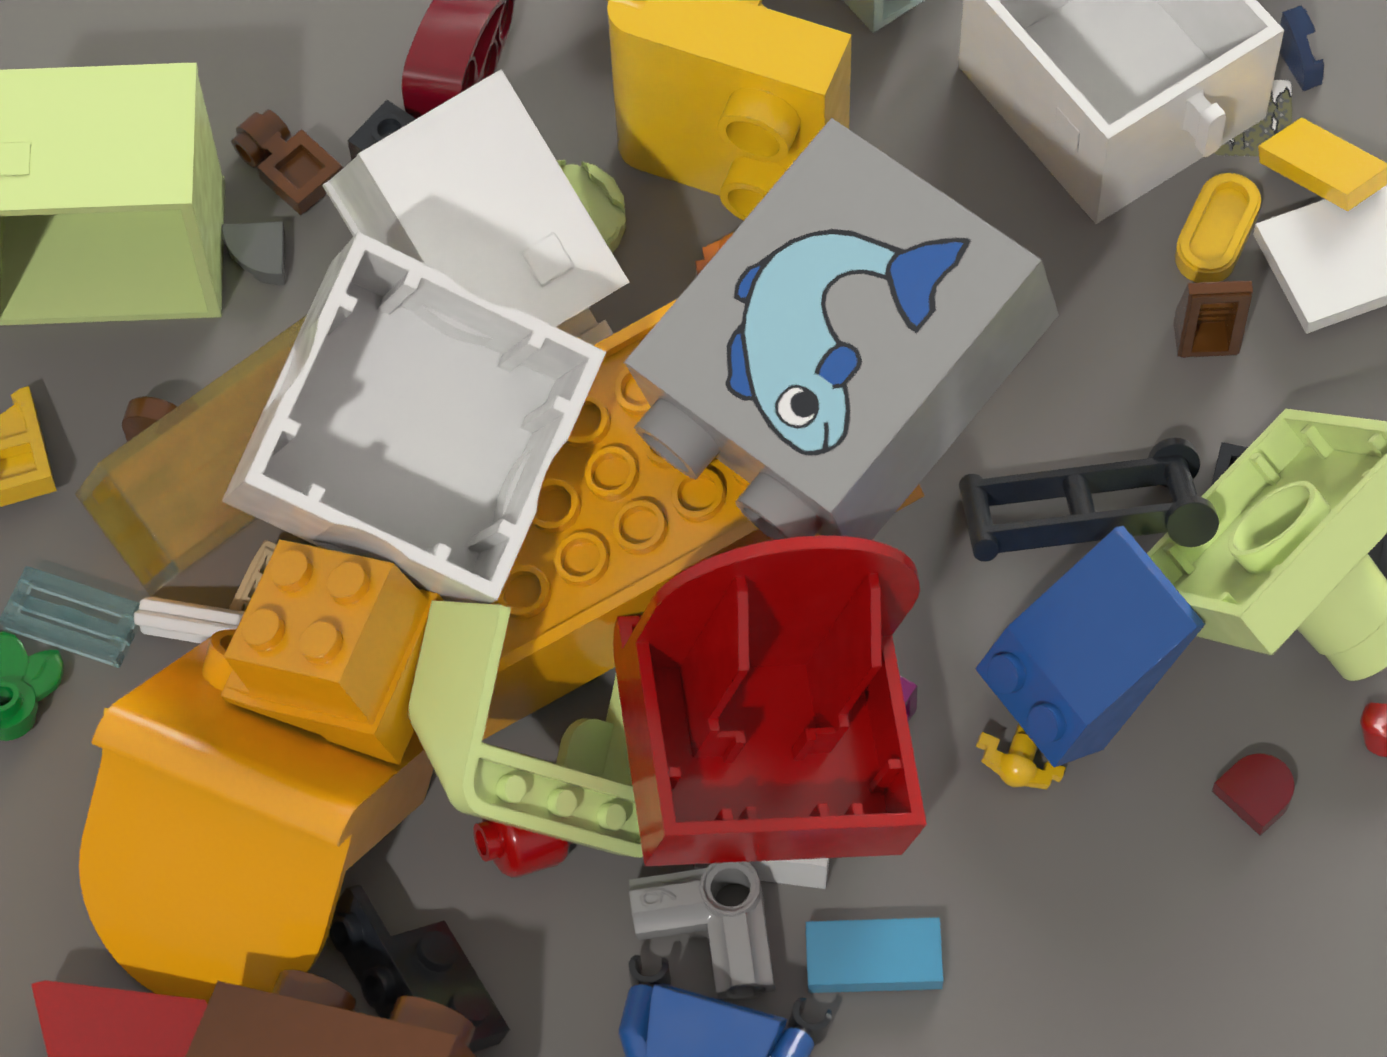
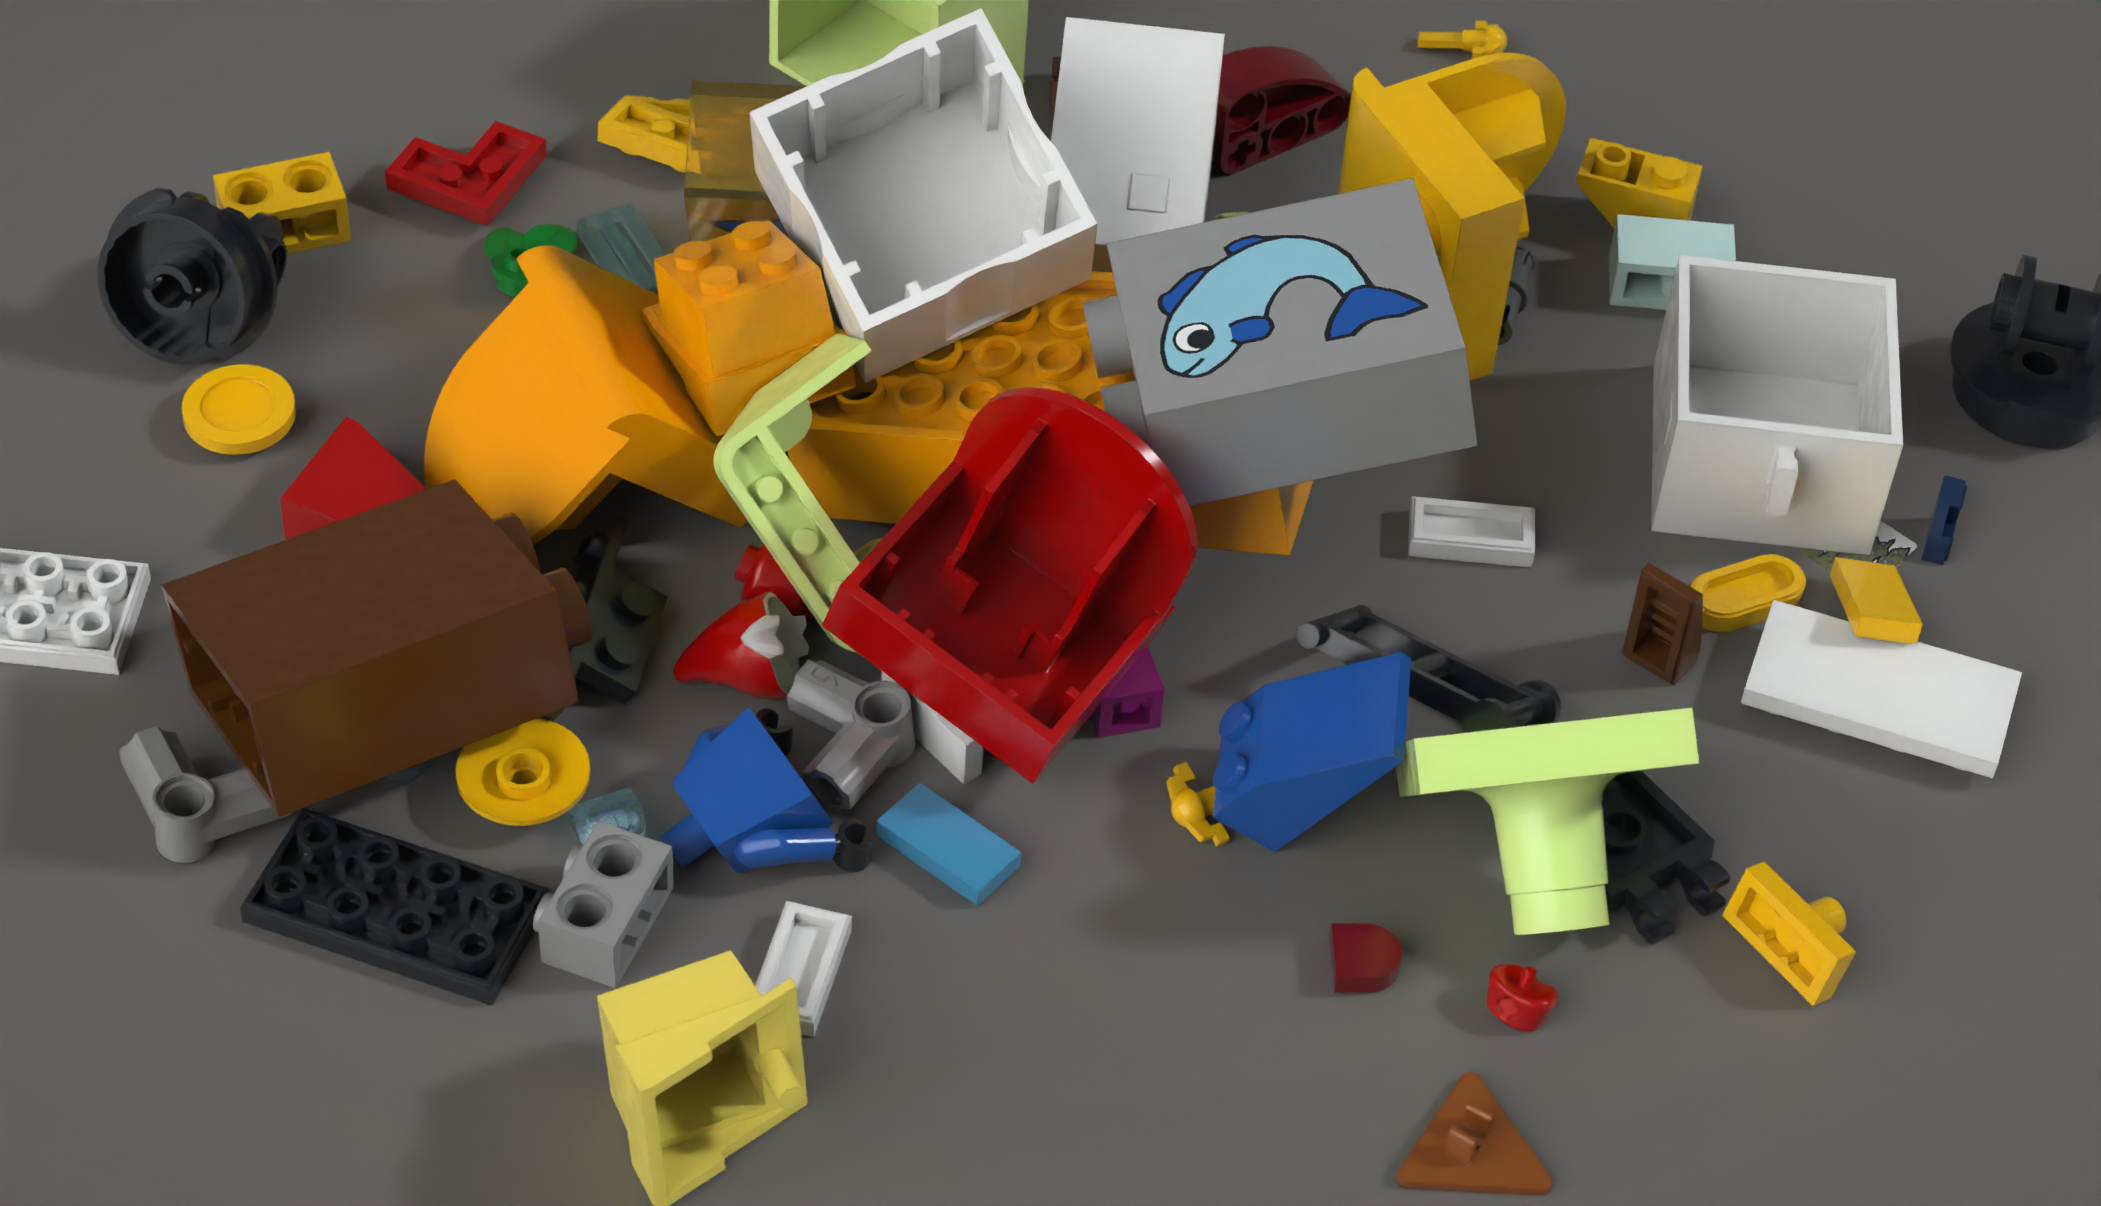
camera: 35 degrees right, 15 degrees down
none -> red hat [673,591,809,701]

